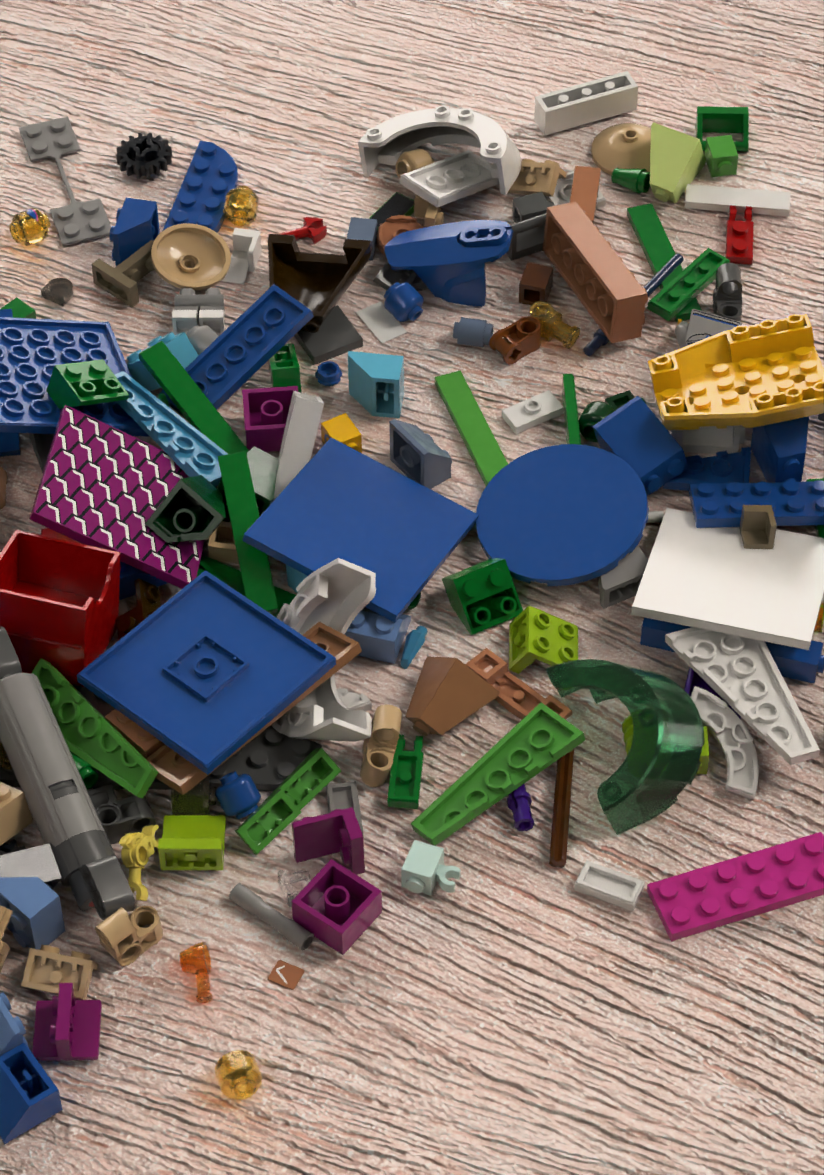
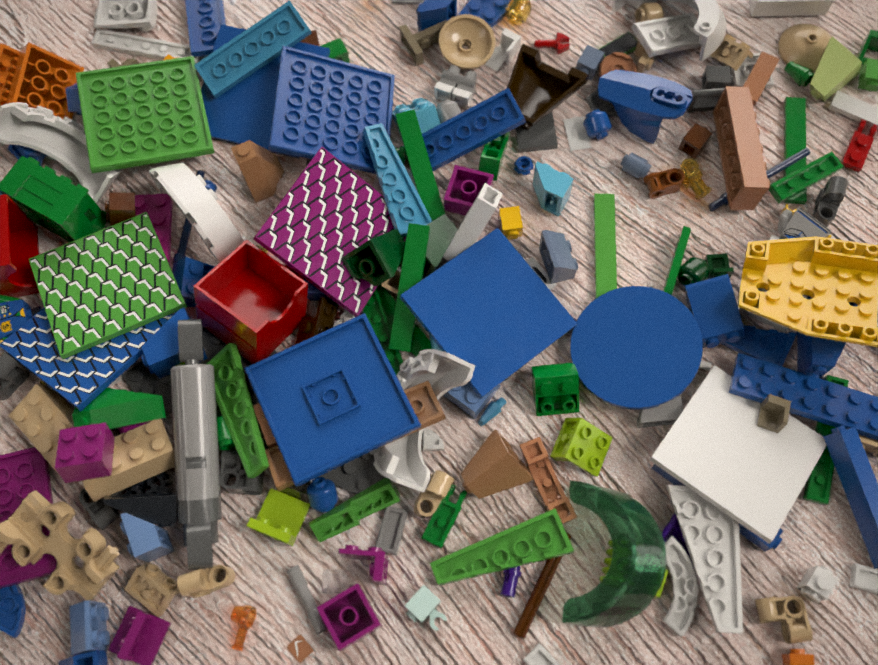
camera: 25 degrees right, 20 degrees up
clear smoke tile [41,278,74,307] -> none
green slope [46,359,129,409] -> none
light yellow piece [119,825,159,901] -> none
white plate [502,390,564,434] -> none

